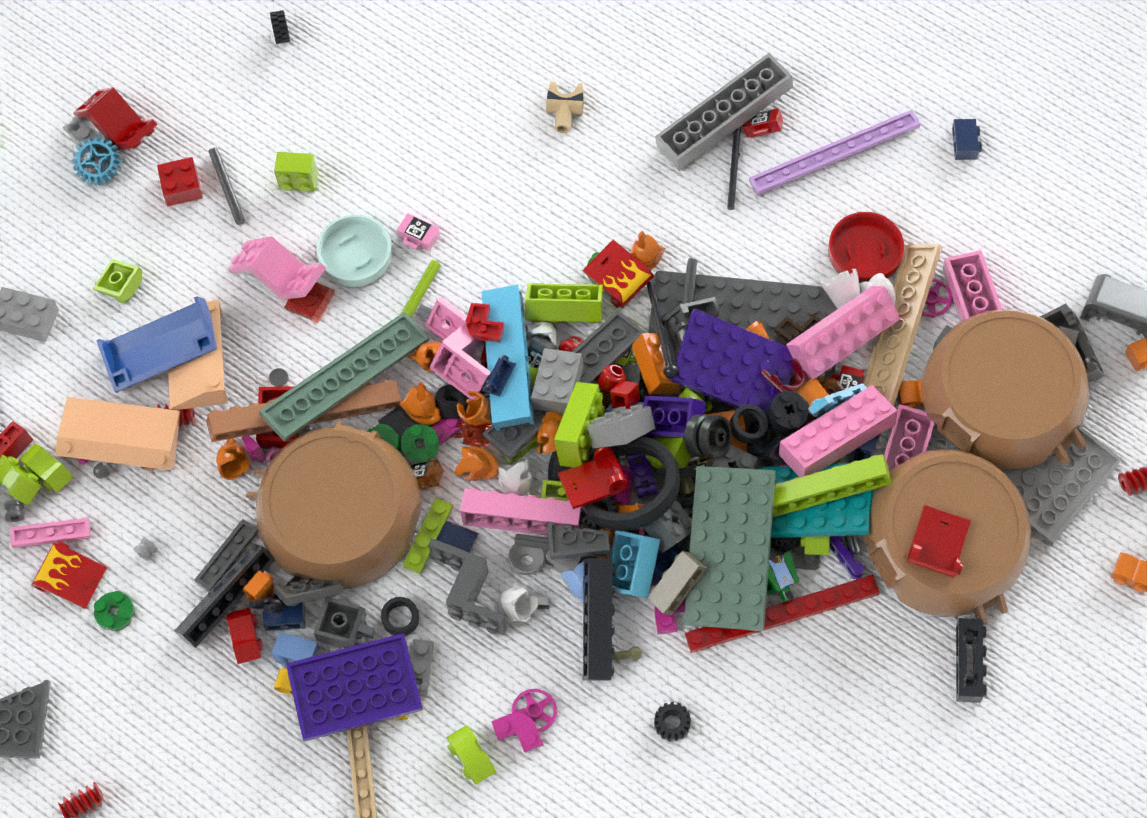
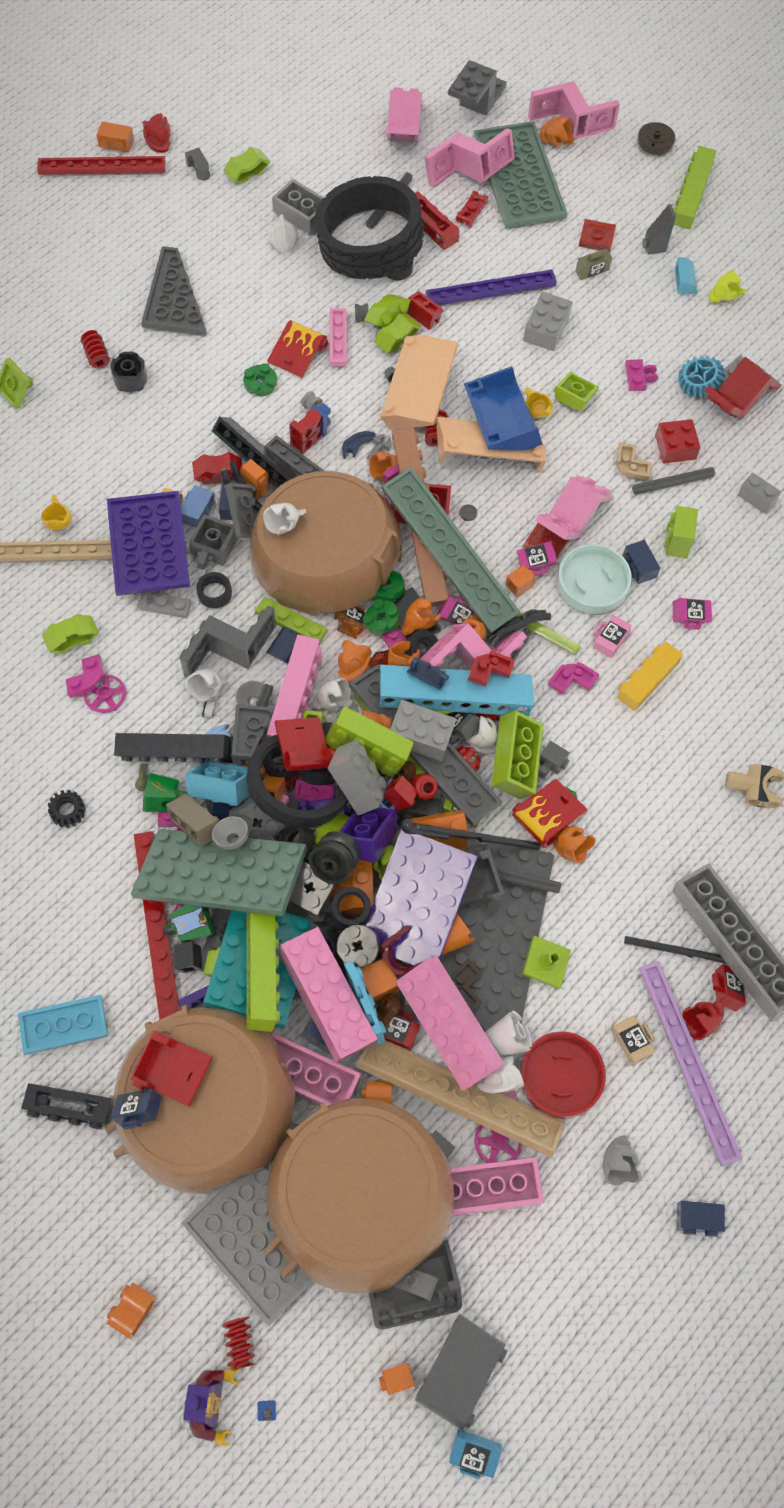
camera: 90 degrees right, 0 degrees up
none -> medium azure plate [18,995,108,1055]
none -> yellow hair [41,494,72,531]
none -> black brick [110,351,148,392]
none -> dark blue piece [111,1089,162,1130]
none -> green torso [143,773,187,812]
none -> black brick [174,940,202,973]
none -> light grey piece [212,816,249,850]
none -> white helmet [263,503,306,535]
none -> red hips [289,403,331,454]
none -> dark blue piece [342,431,376,459]
none -> flat silver bar [367,434,391,461]
none -> piece [436,595,475,625]
none -> black piece [486,609,551,647]
none -> orange brick [505,565,535,597]
none -> piece [517,541,557,576]
none -> lime tile [521,936,571,989]
none -> yellow hair [525,387,553,419]
none -> dark grey brick [538,741,570,779]
none -> dark pink plate [548,662,600,695]
none -> light grey helmet [603,1135,641,1185]
none -> tan piece [611,1015,655,1066]
none -> tan plate [616,442,652,481]
none -> yellow brick [617,641,683,712]
none -> dark blue brick [622,539,661,584]
none -> dark pink hinge [625,359,658,391]
none -> dark pink piece [672,598,712,630]
none -> red helmet [682,1001,725,1040]
none -> light grey brick [738,472,782,515]

